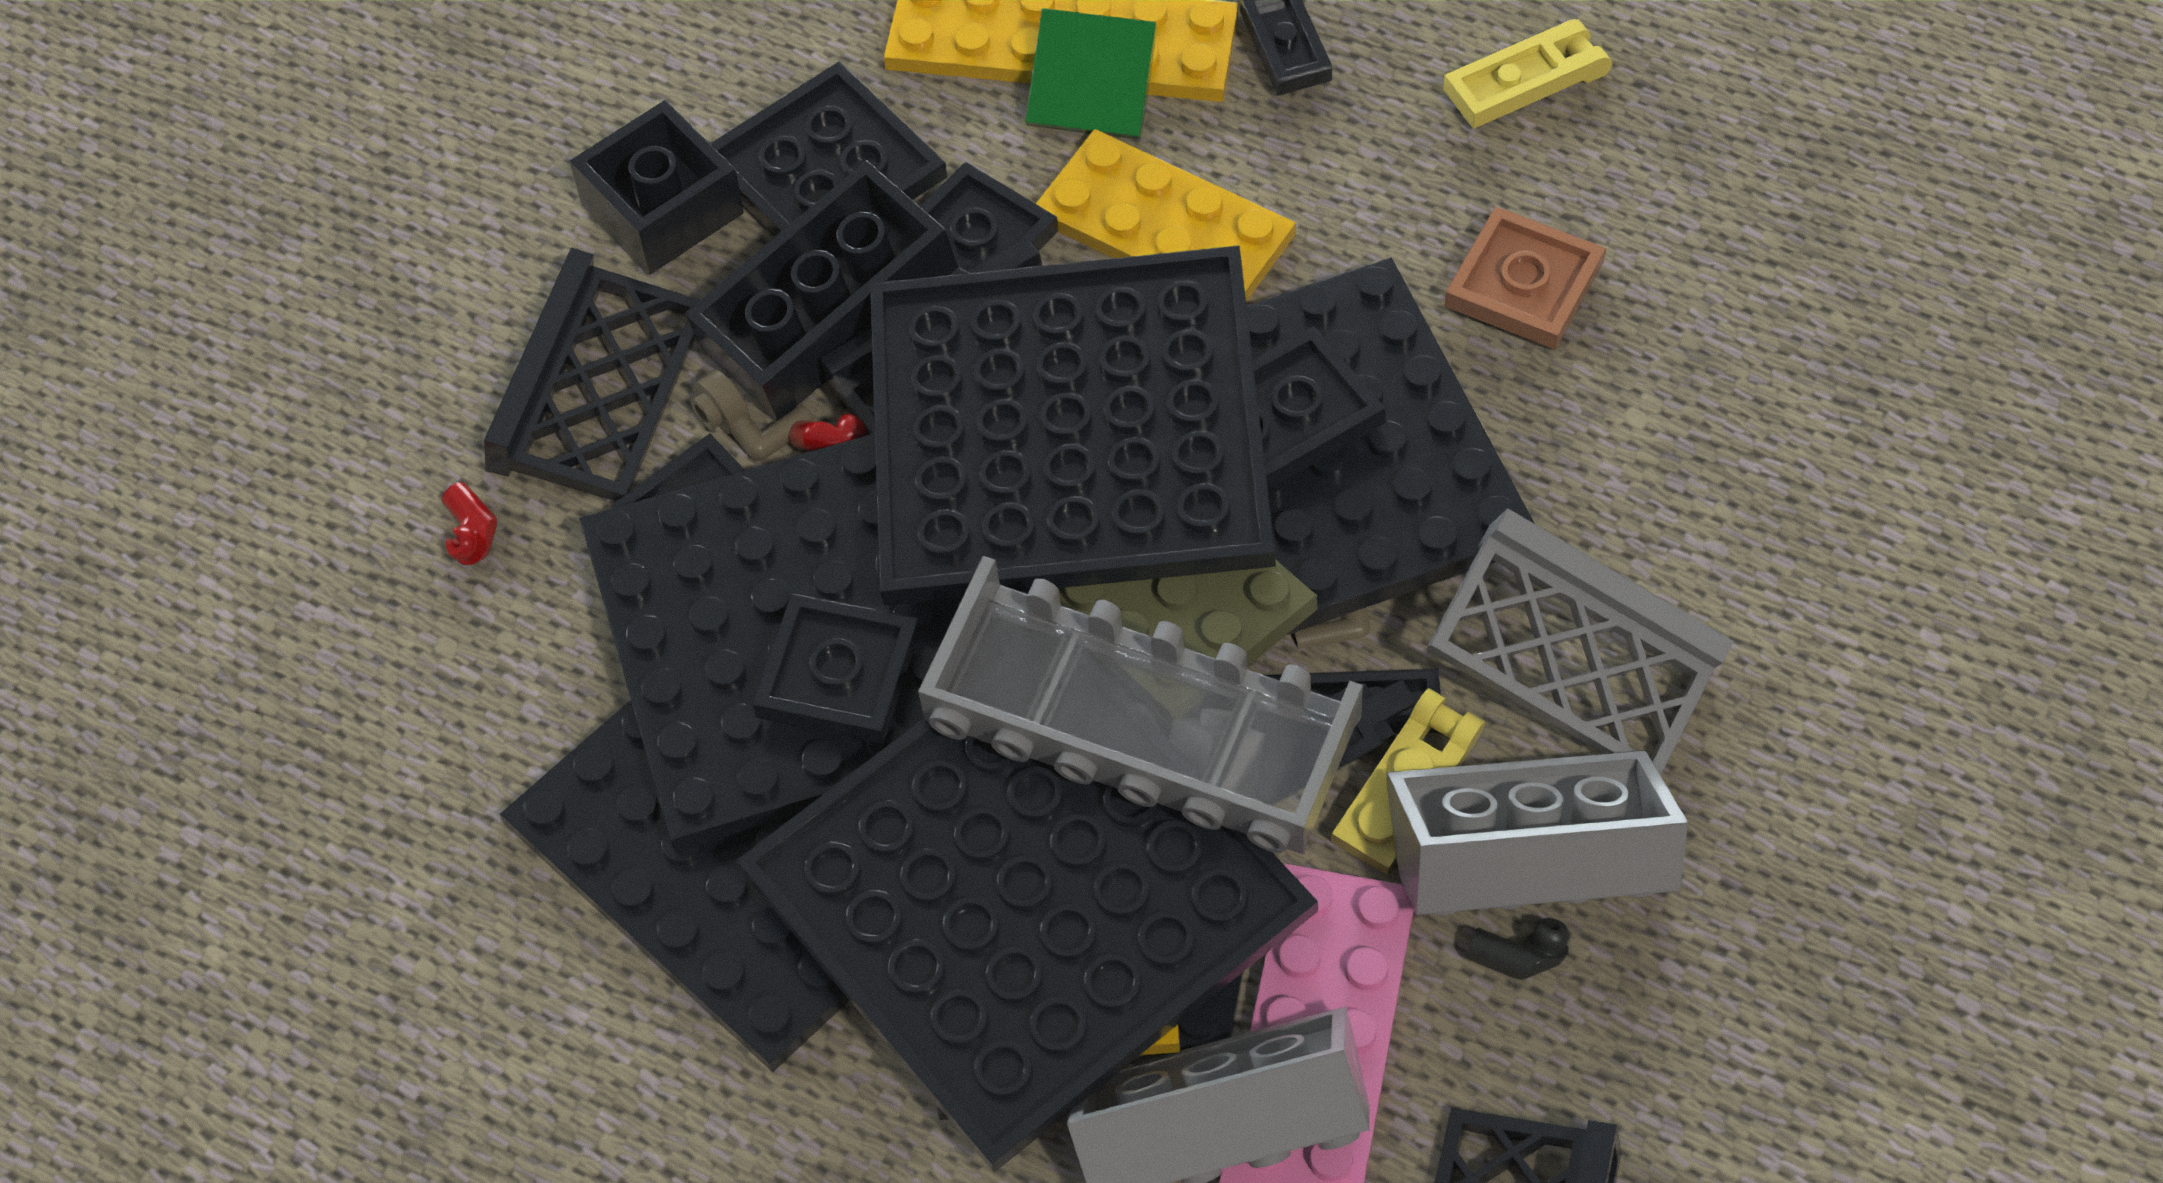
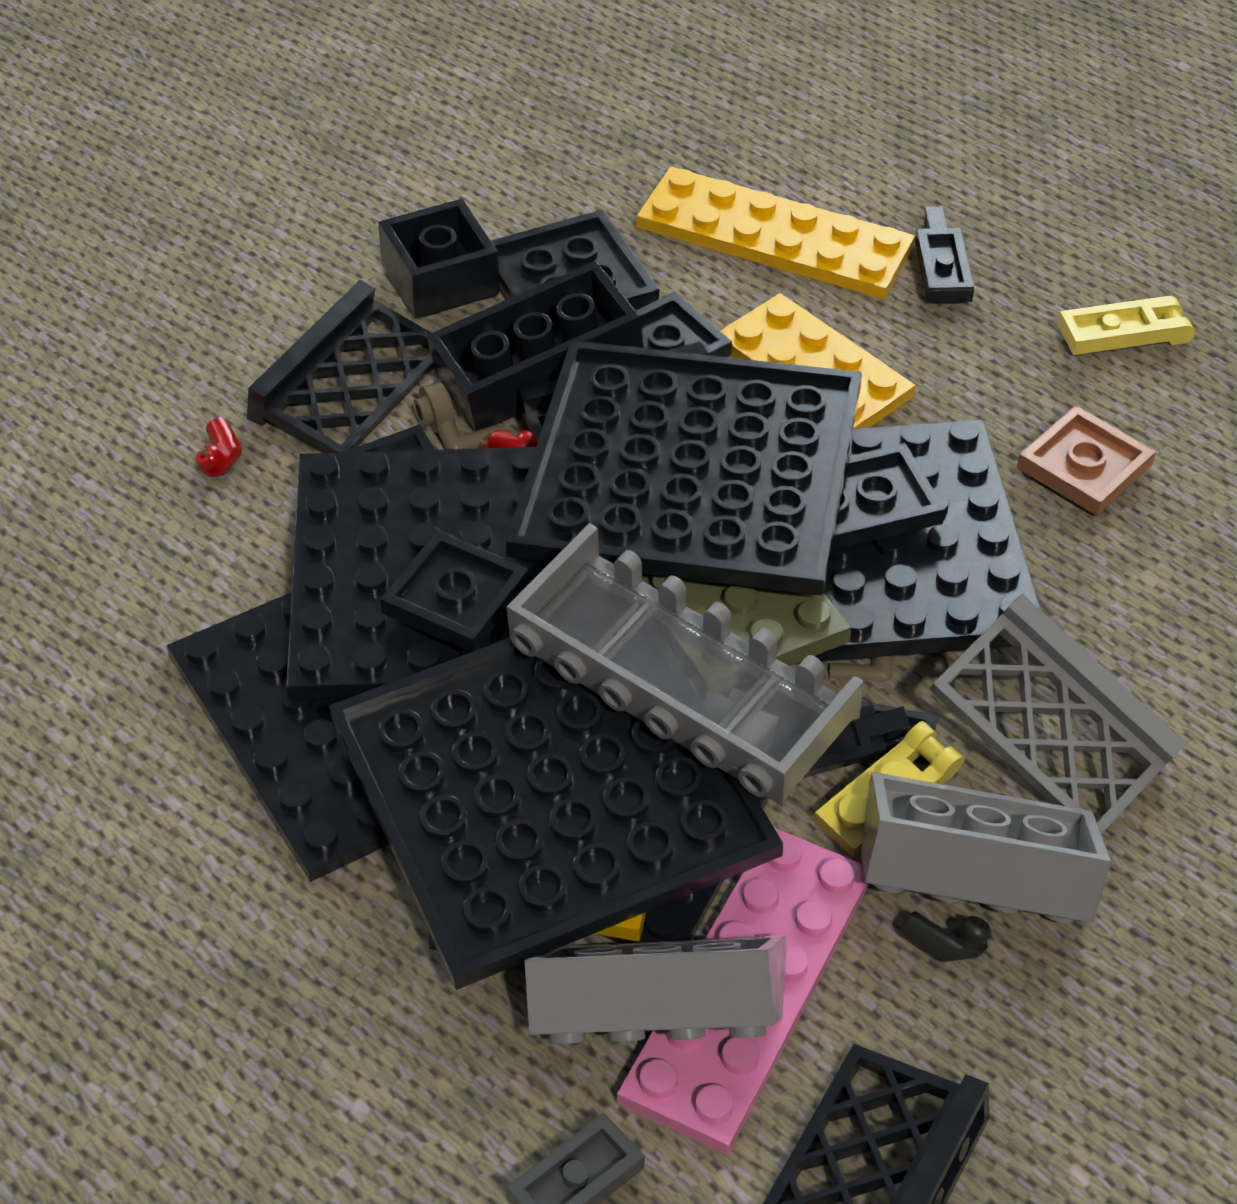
camera: 10 degrees right, 10 degrees down
green tile [1025,8,1158,139] -> none

